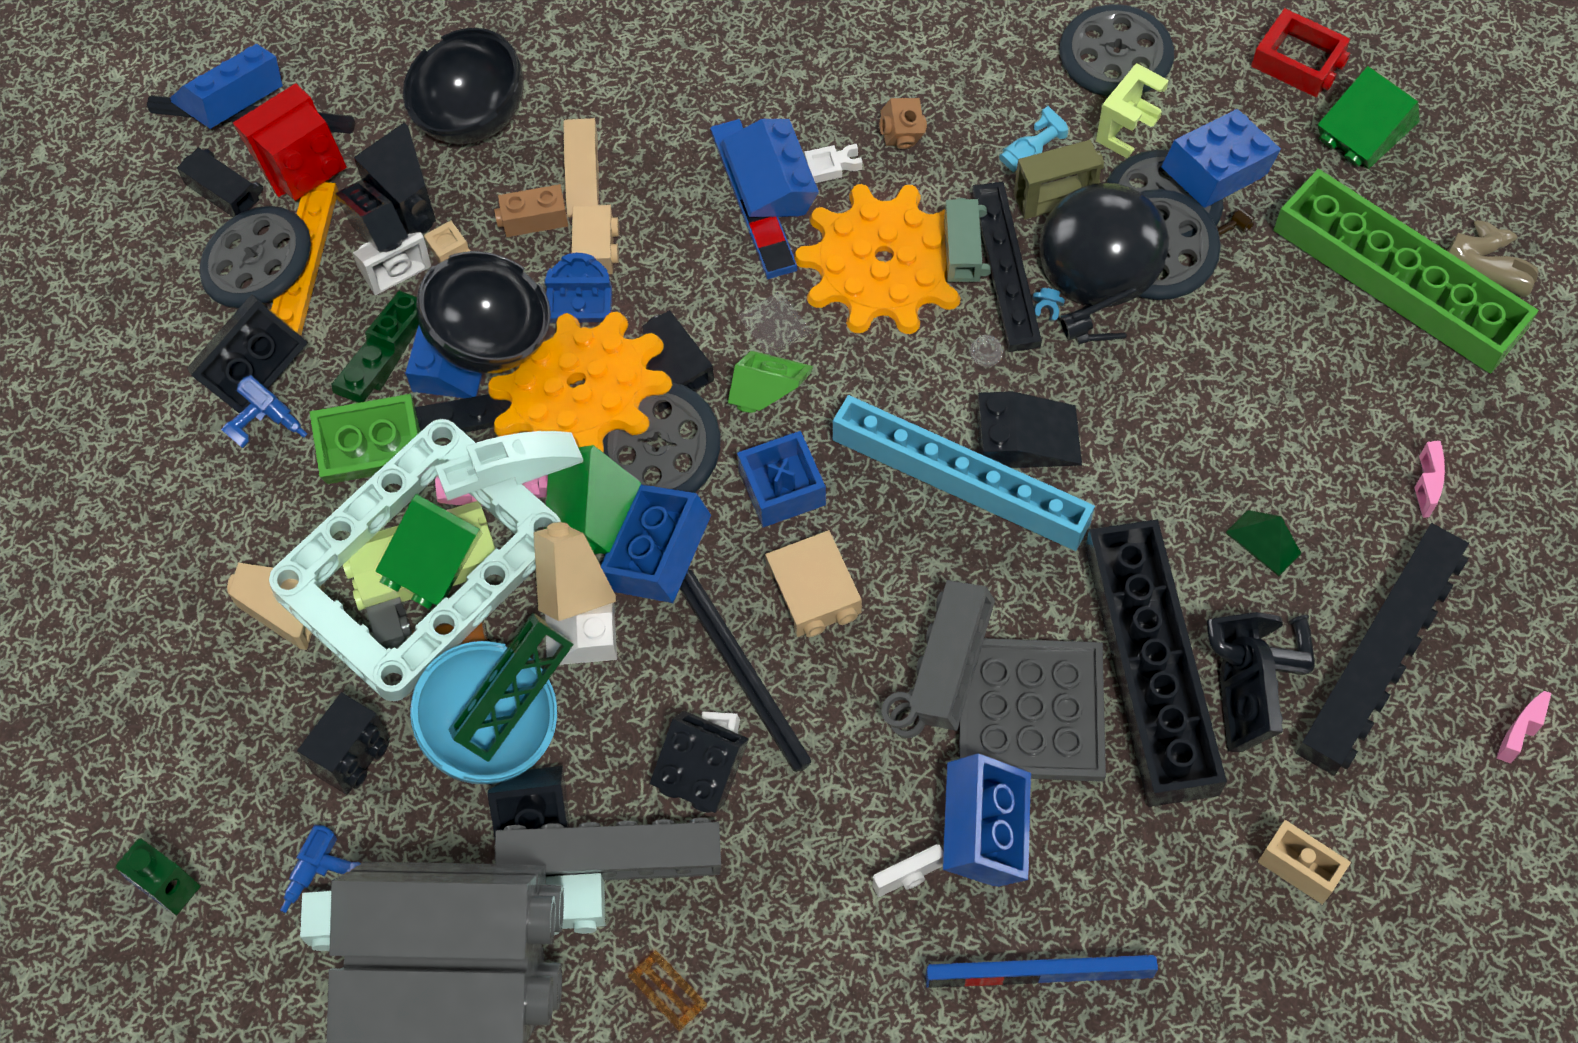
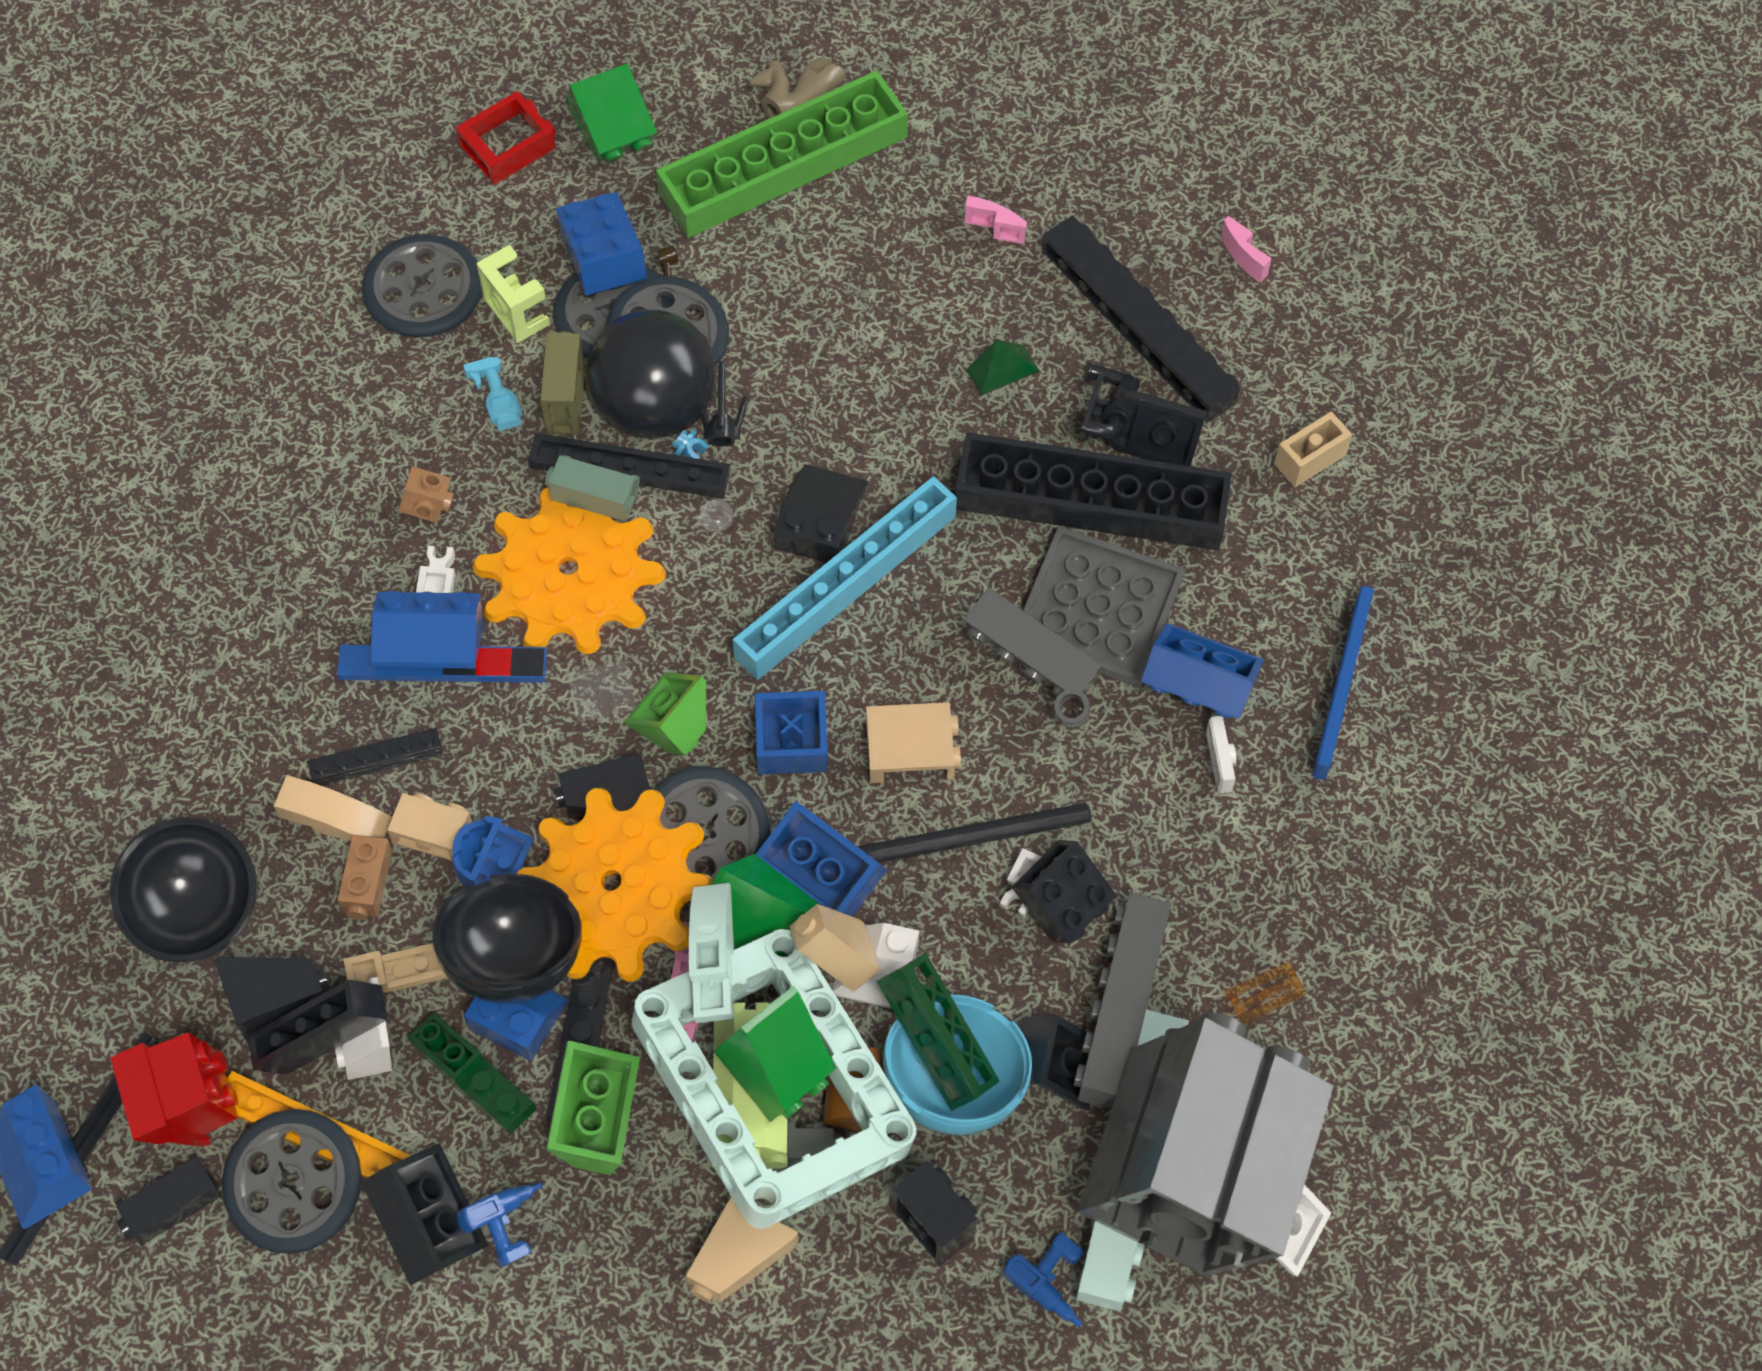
camera: 75 degrees left, 0 degrees up
none -> black piece [307,728,443,786]

